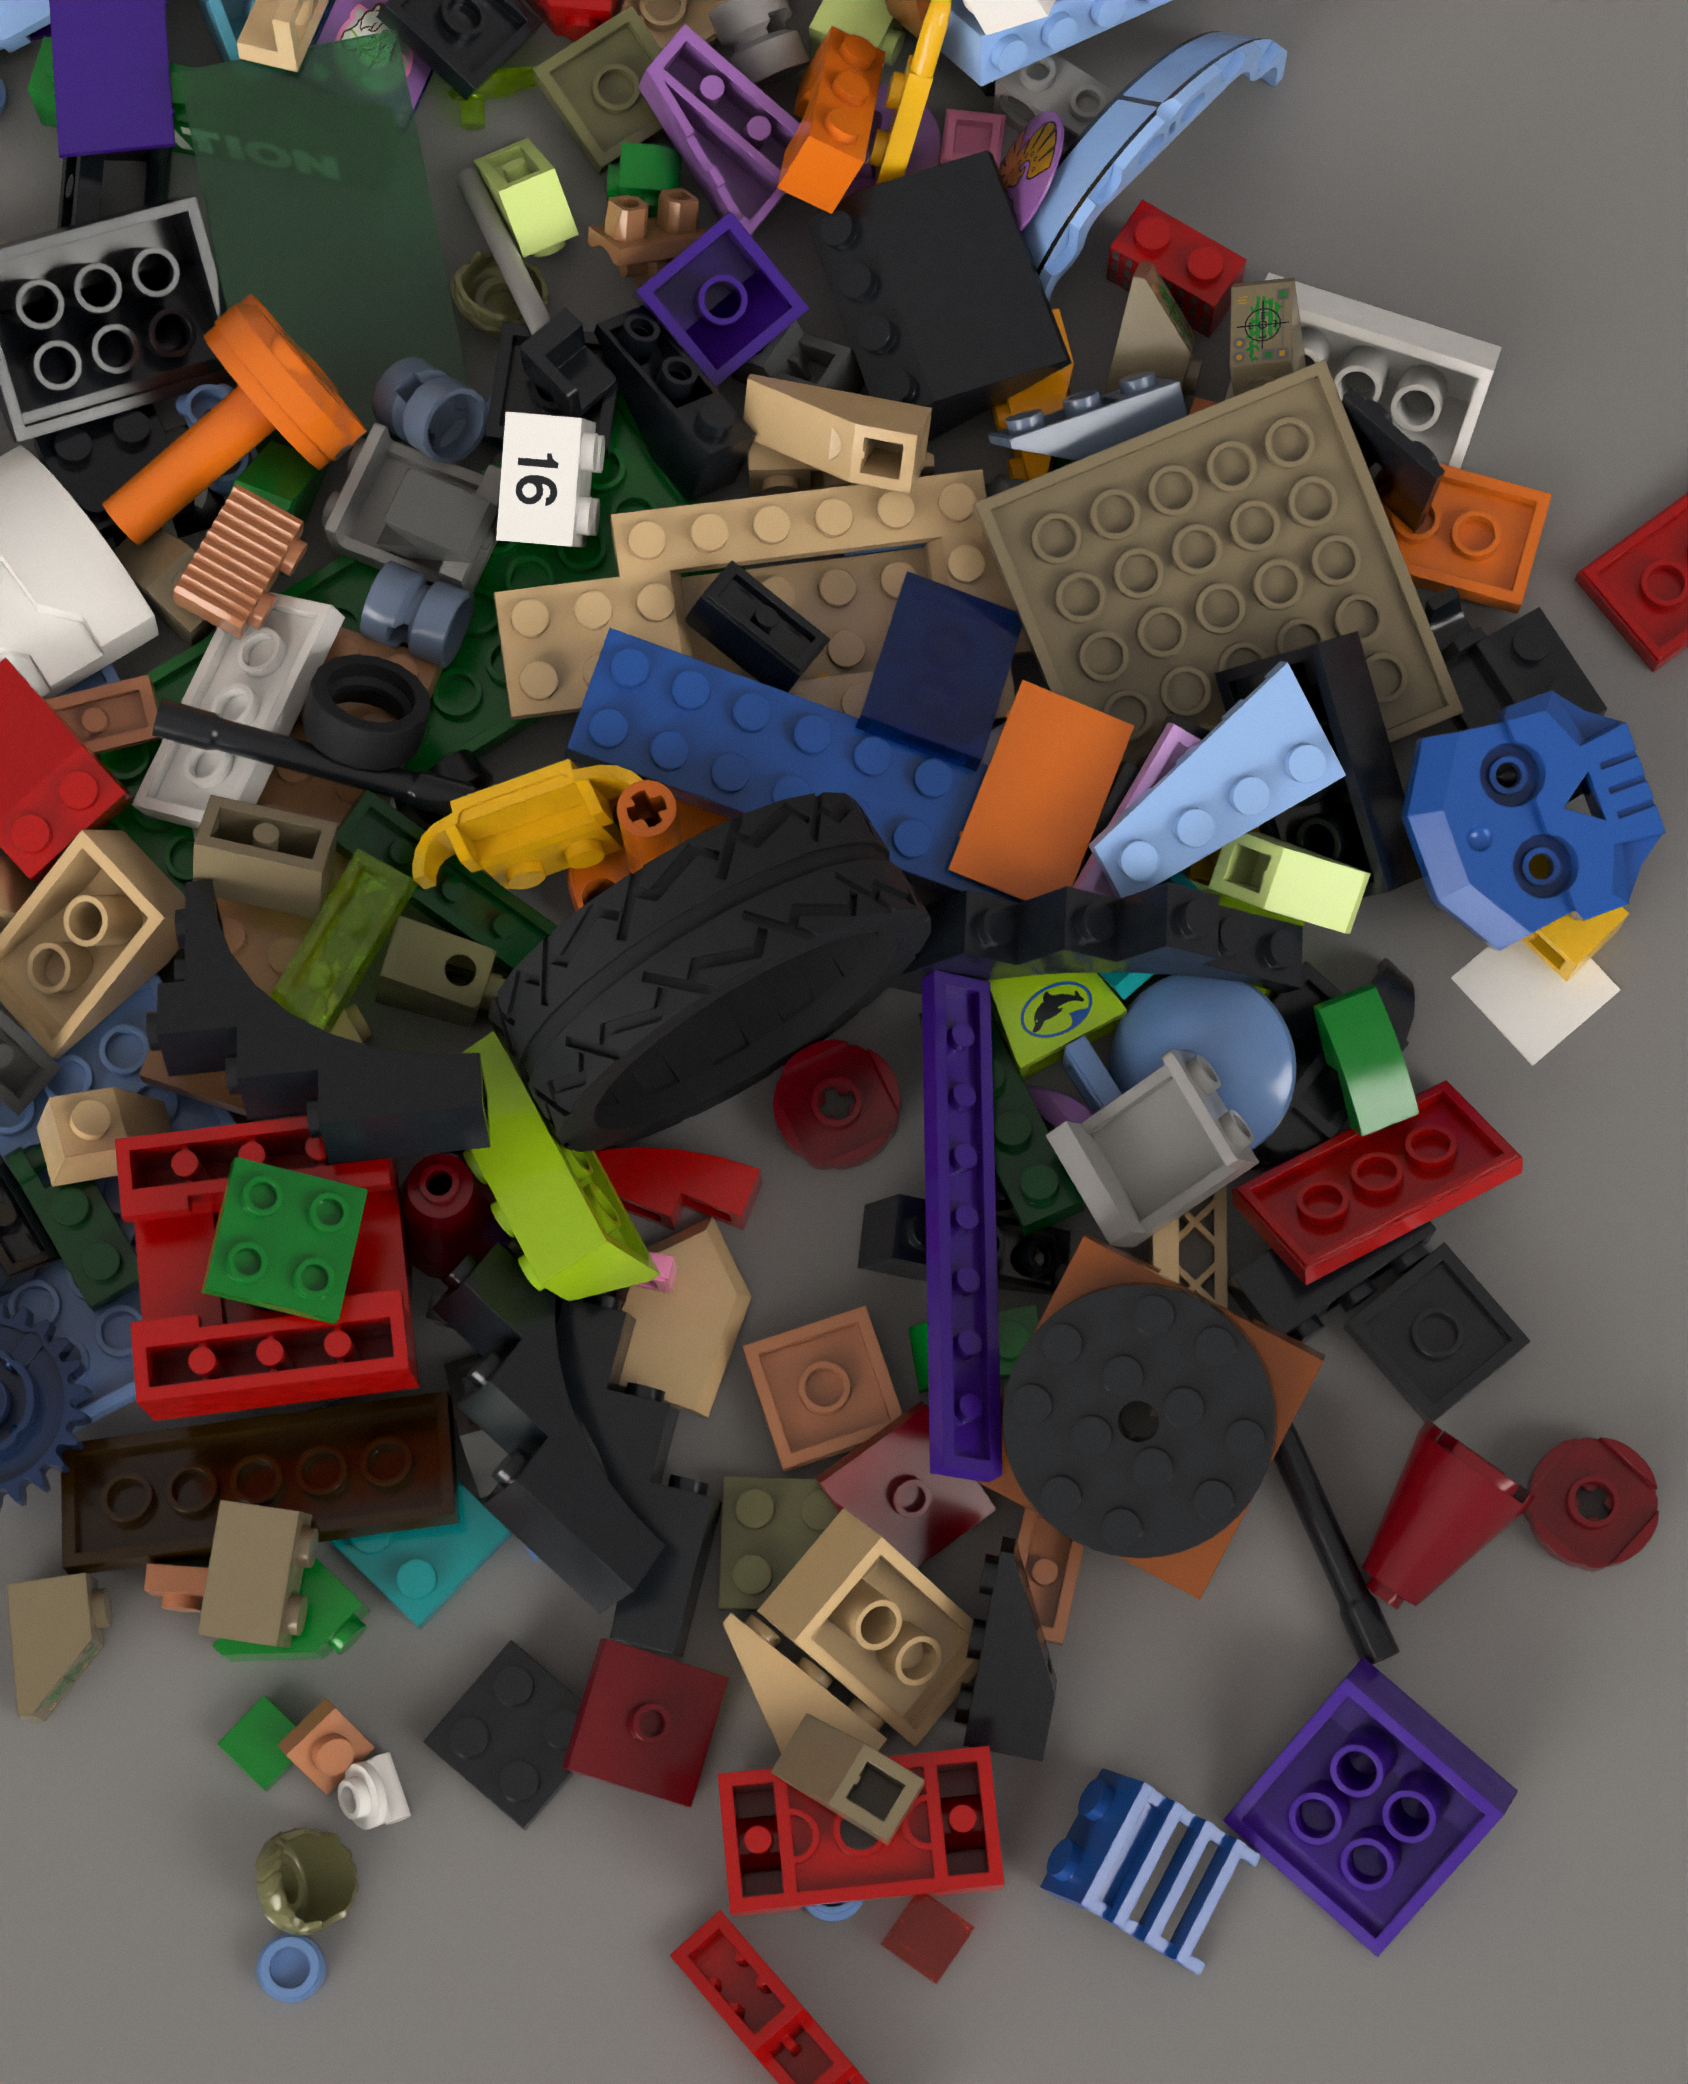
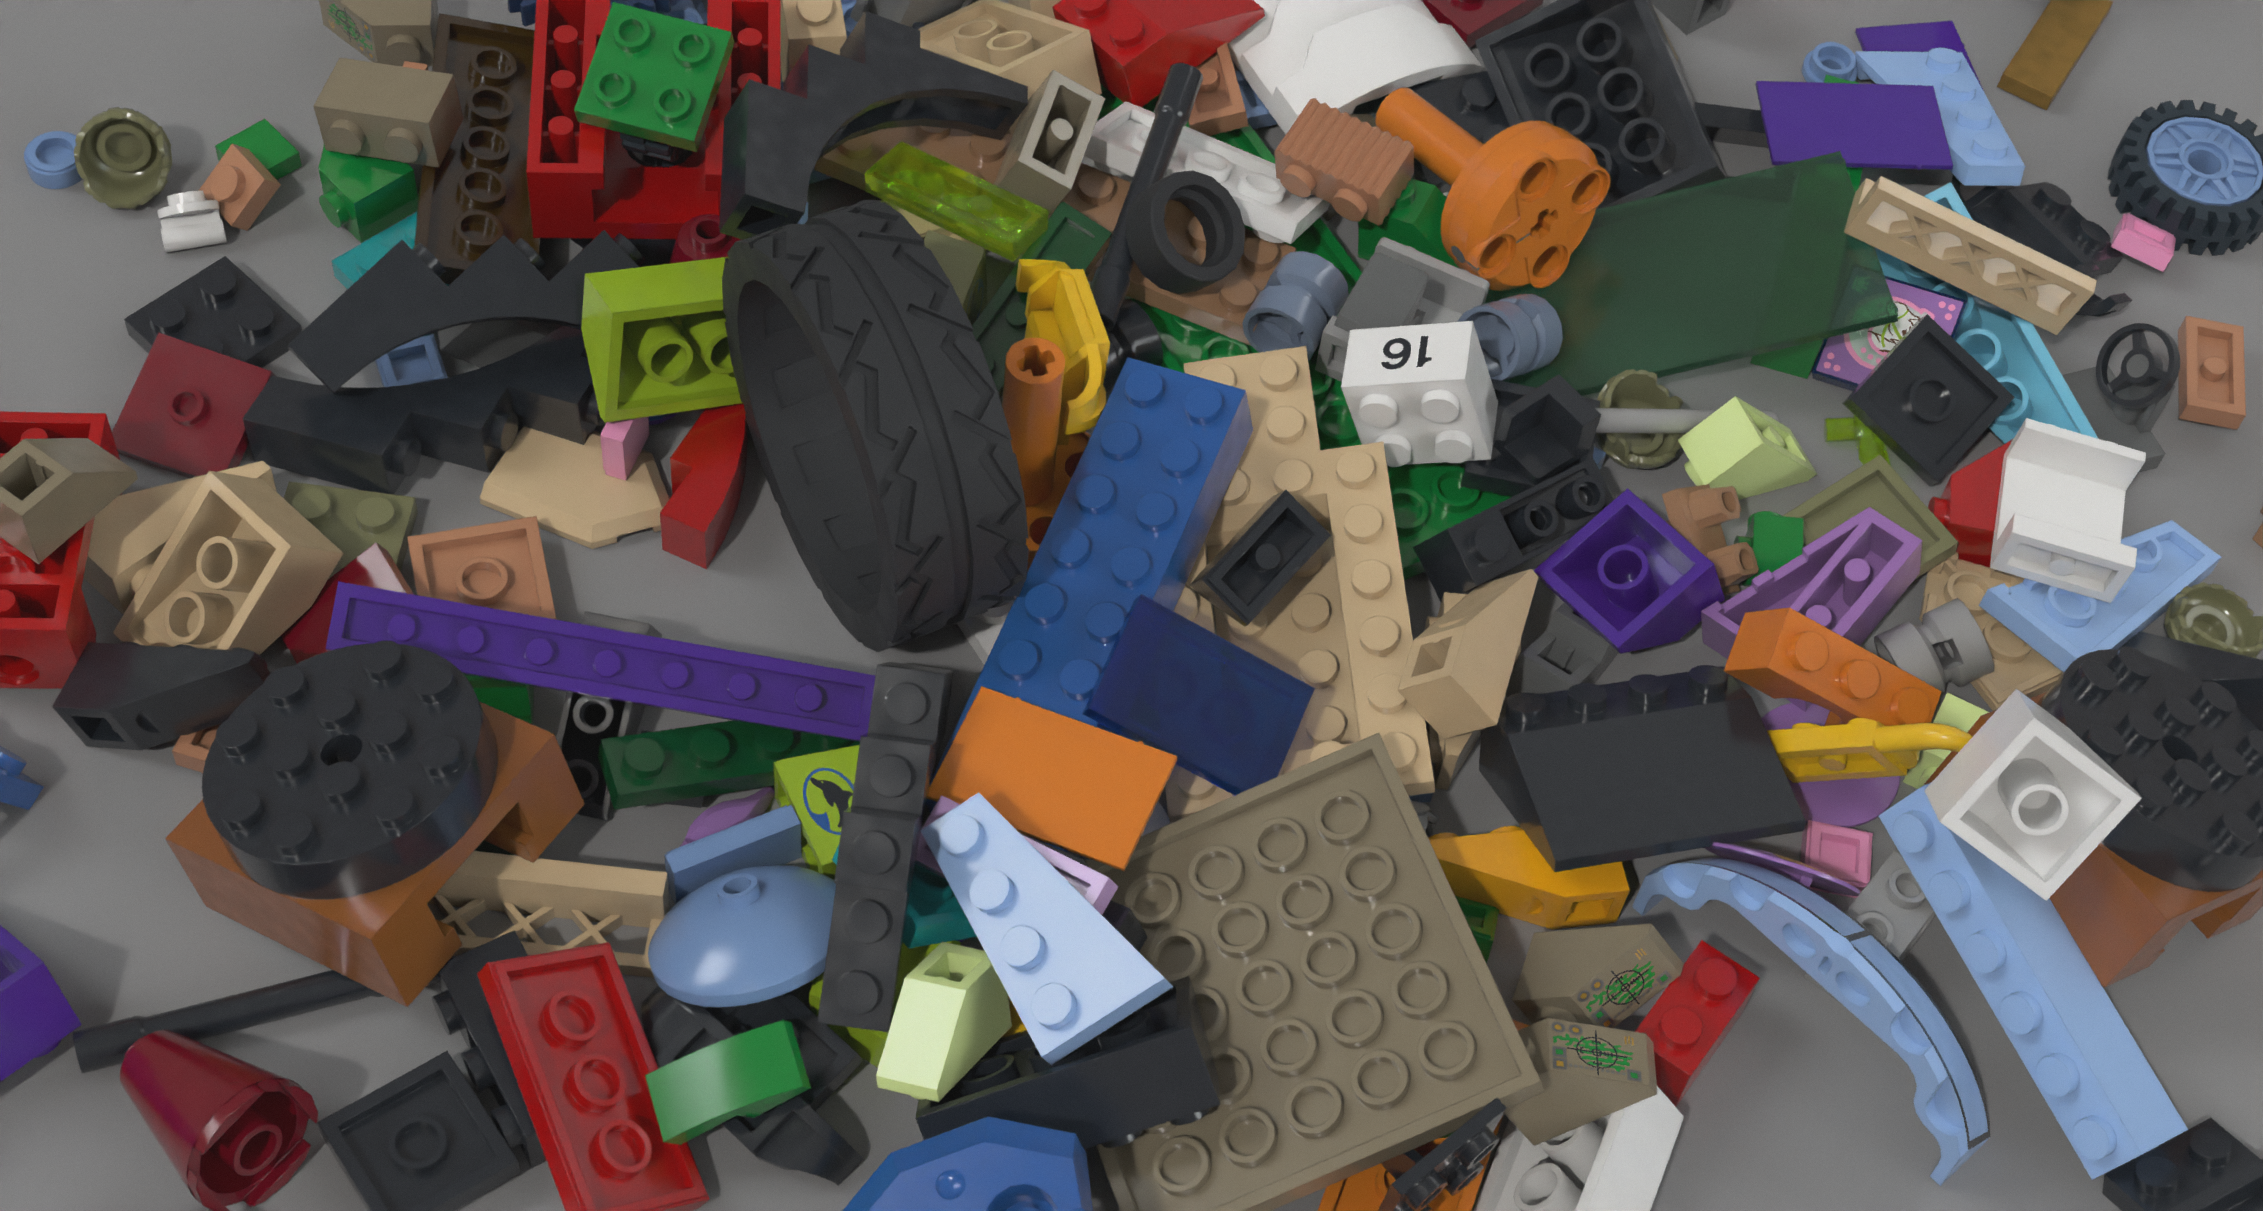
camera: 85 degrees right, 20 degrees down
dark red plate [773,1039,901,1170] -> none
sand blue slope [988,371,1188,461] -> none
light grey panel [1046,1049,1259,1248] -> none

